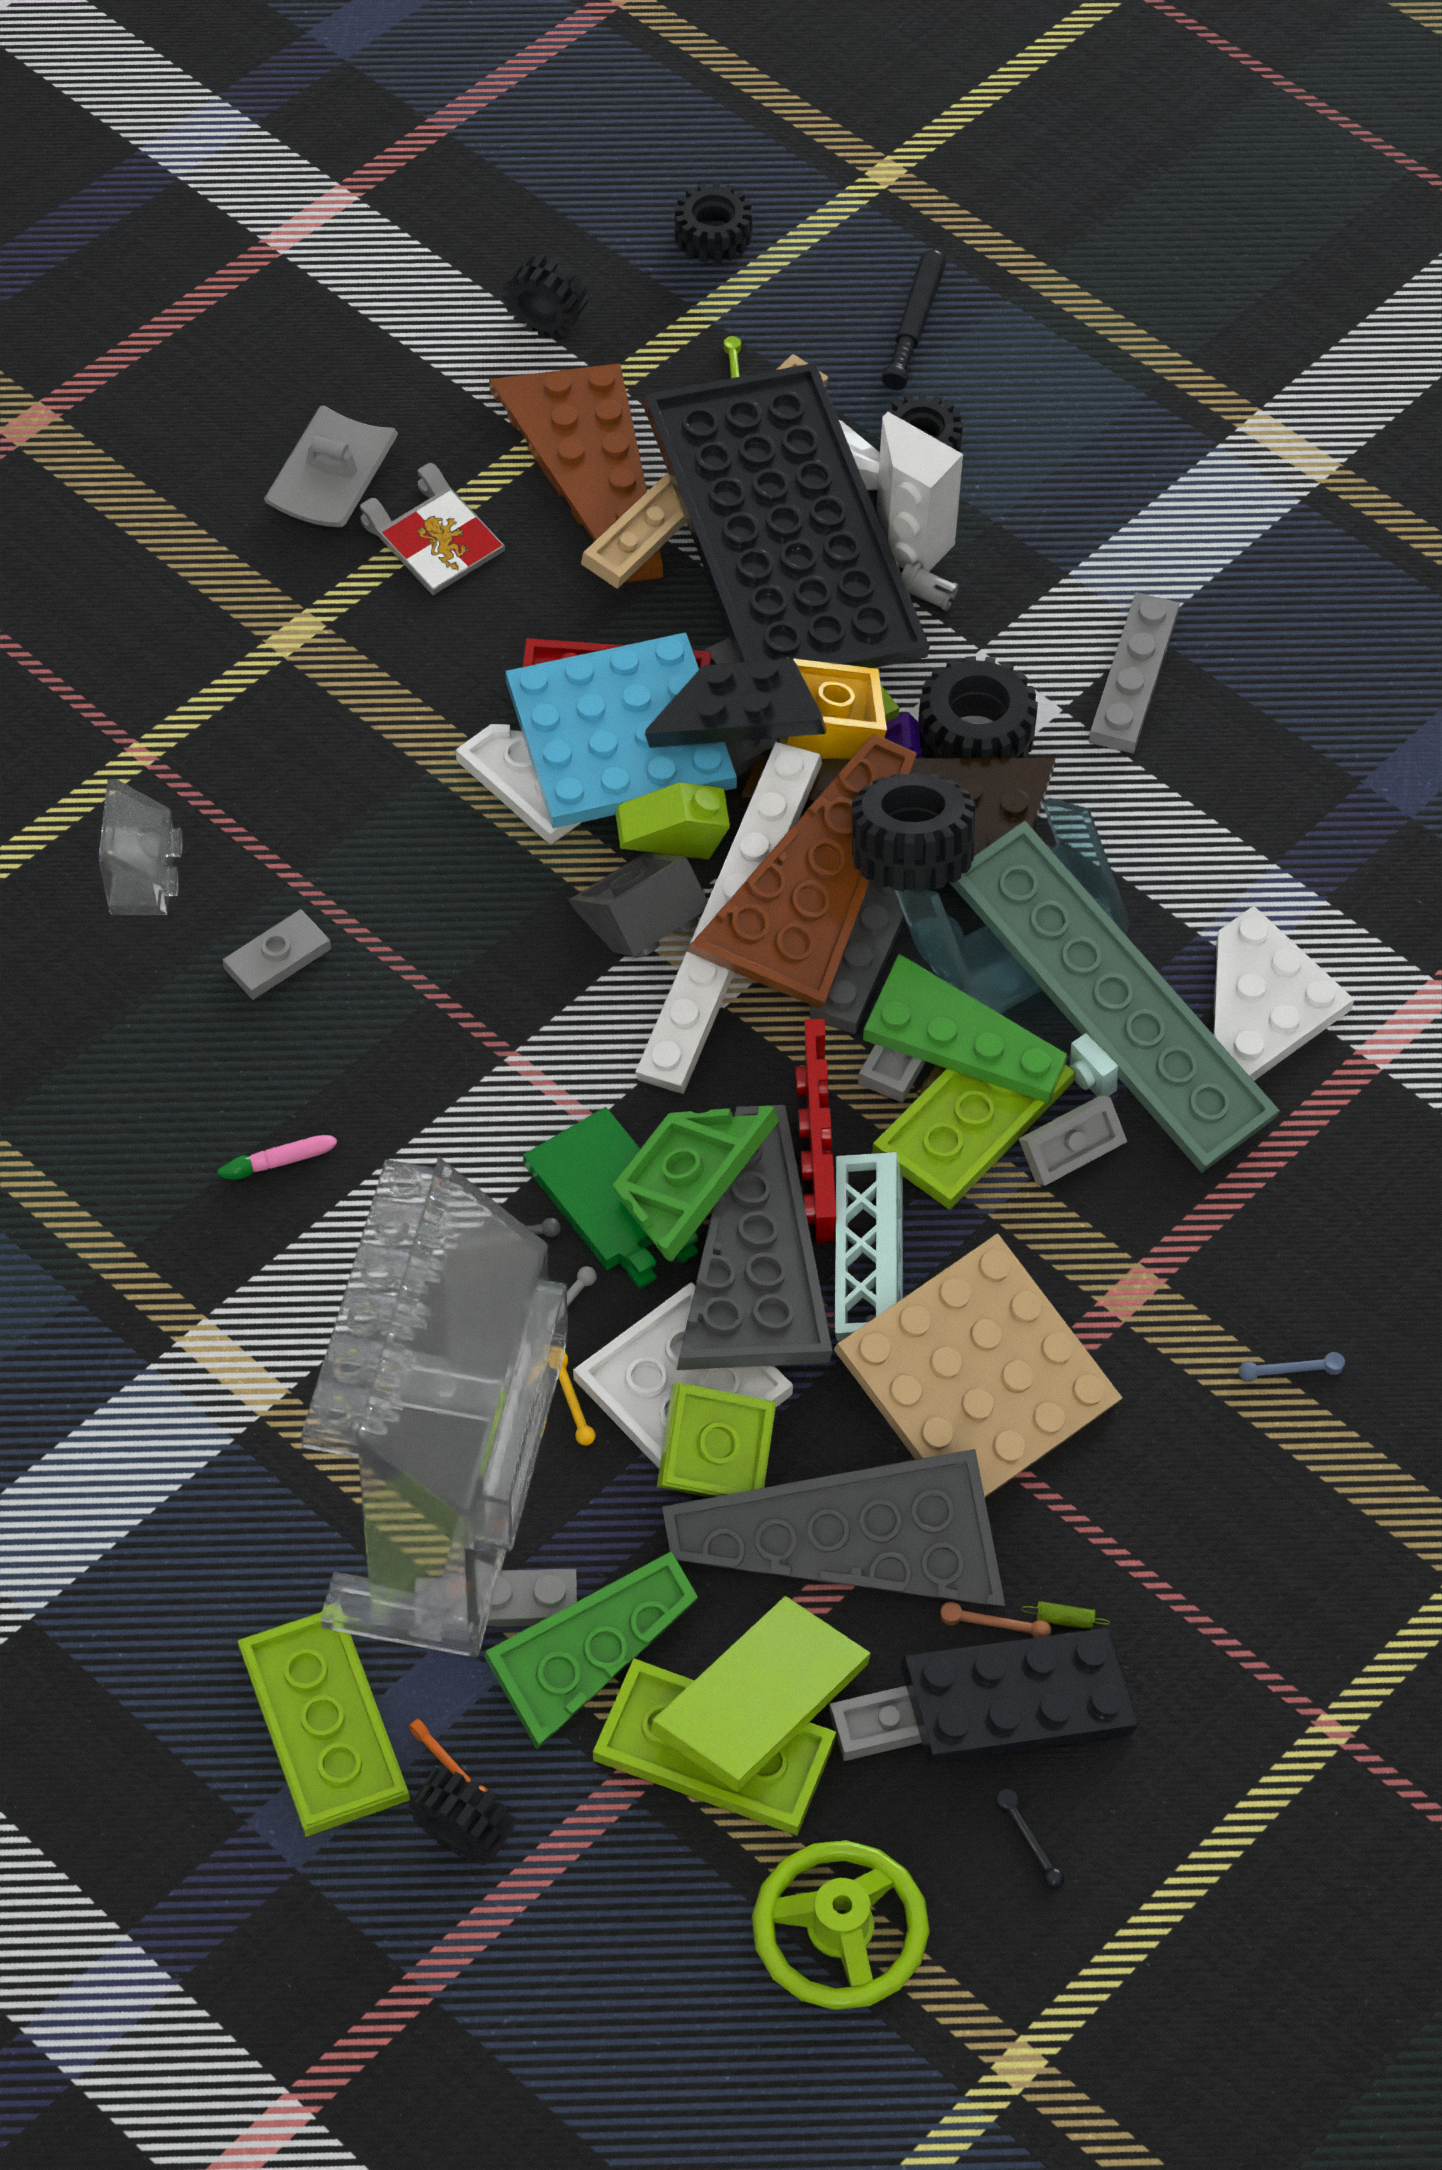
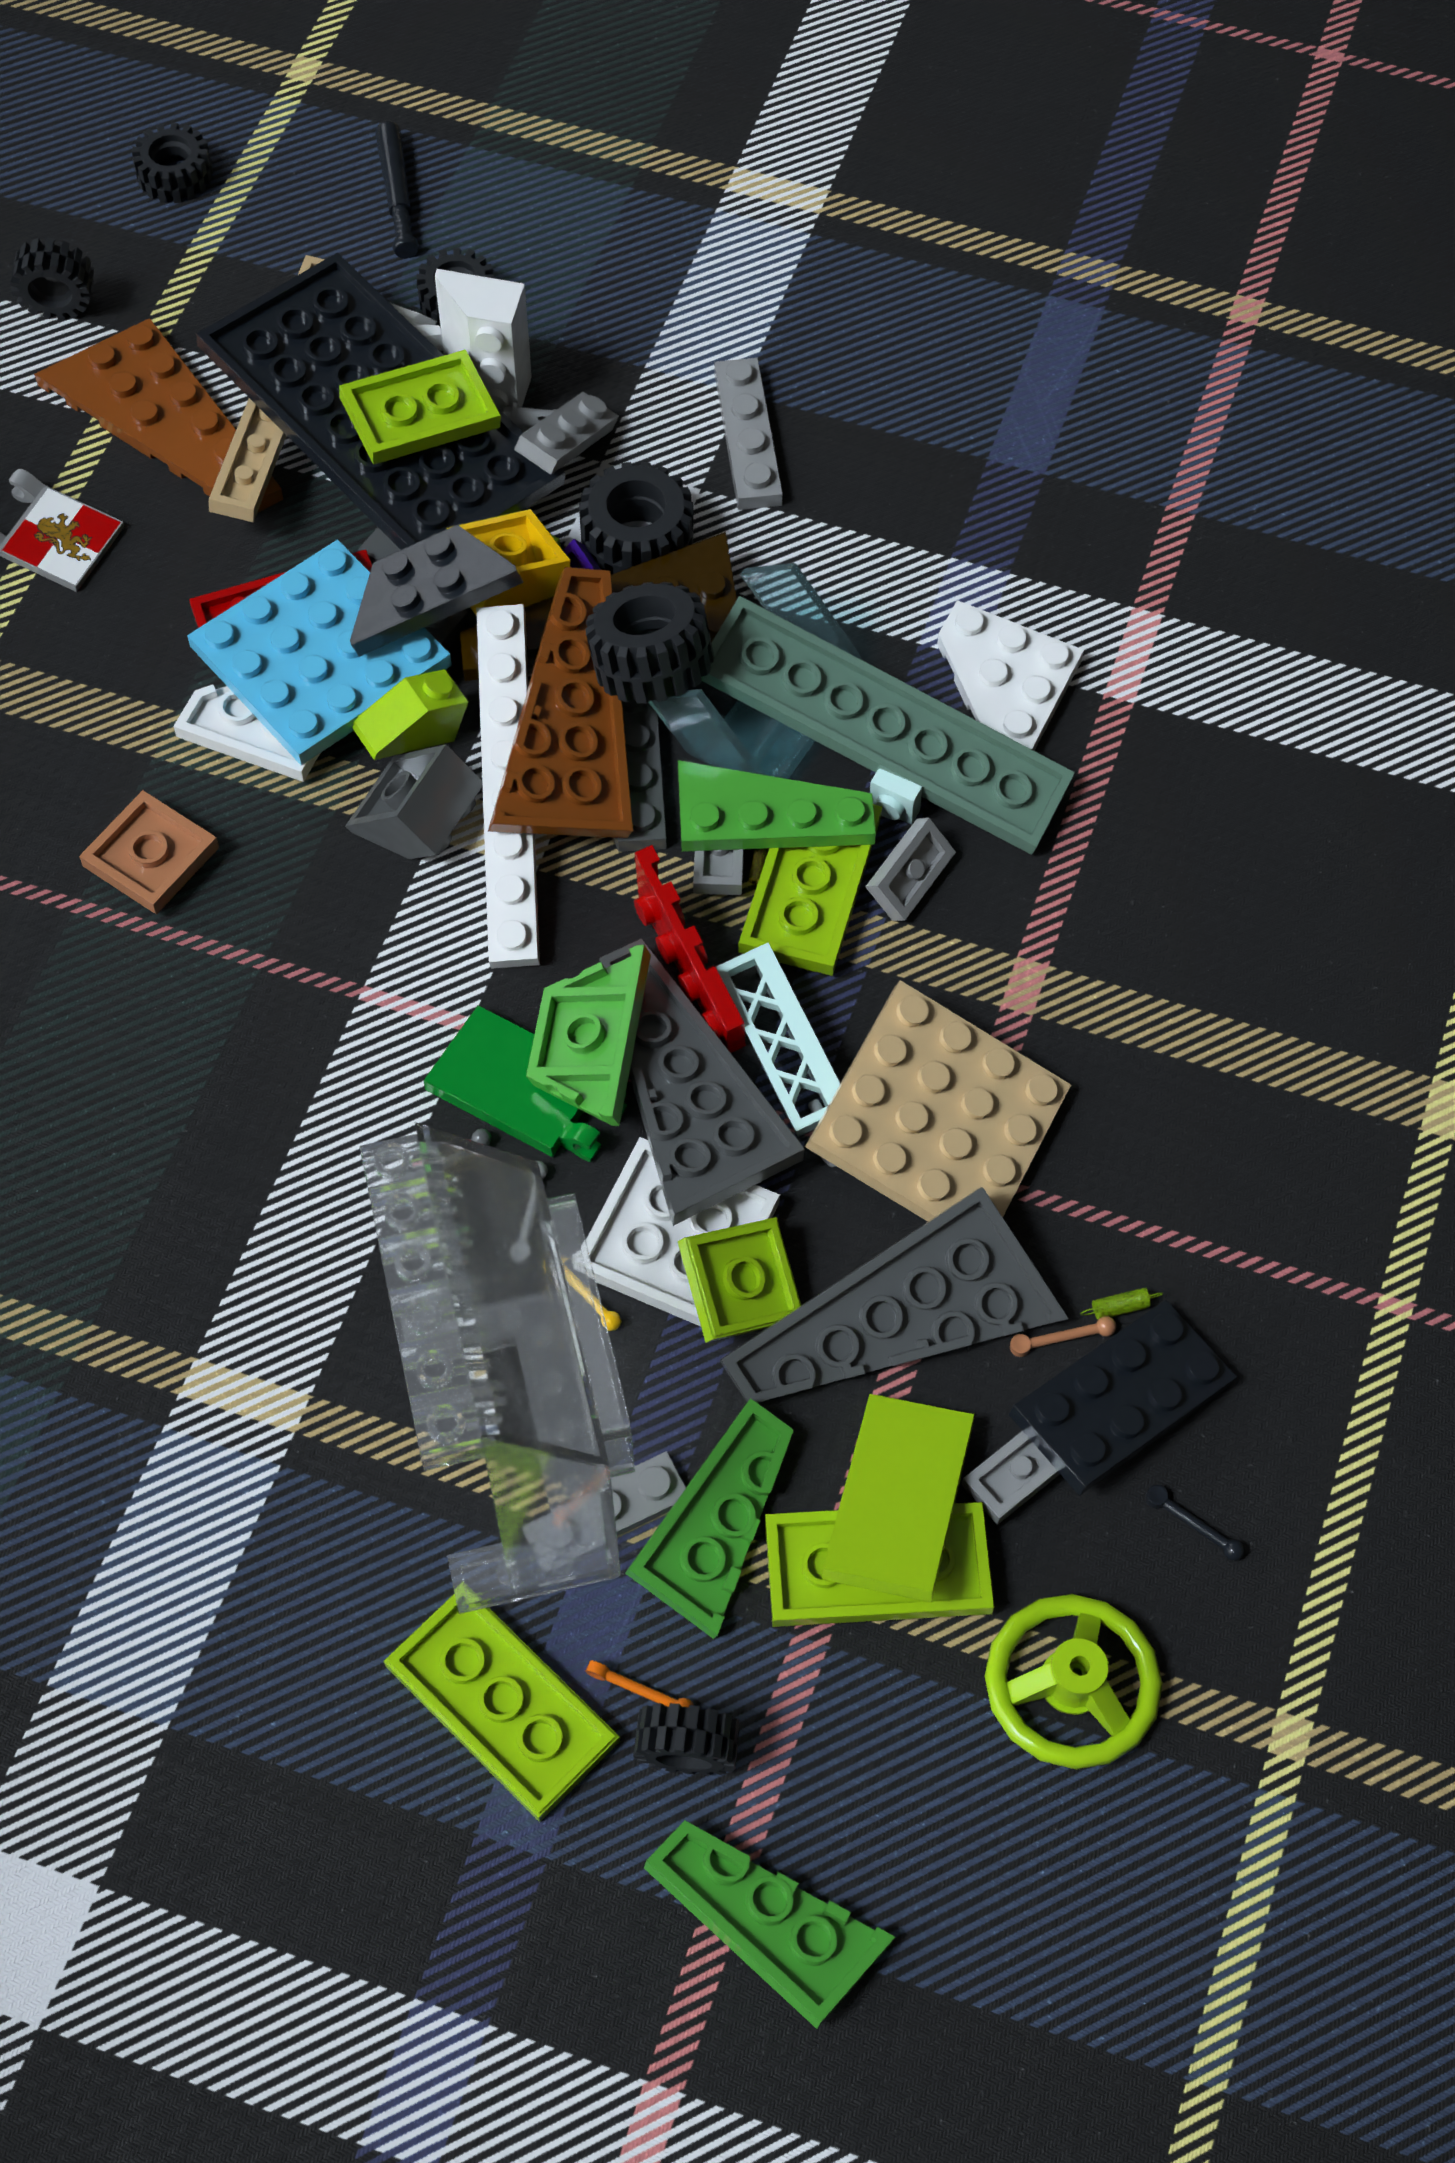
camera: 25 degrees left, 5 degrees up
bright pink piece [217,1135,337,1180] -> none
light grey plate [223,909,331,1000] -> none
lime hinge [724,336,741,378] -> none
sand blue hinge [1239,1352,1345,1382] -> none
none -> nougat plate [79,790,219,915]
none -> lime plate [339,349,501,465]
none -> light grey plate [514,392,619,474]
none -> bright green wing [644,1820,895,2029]

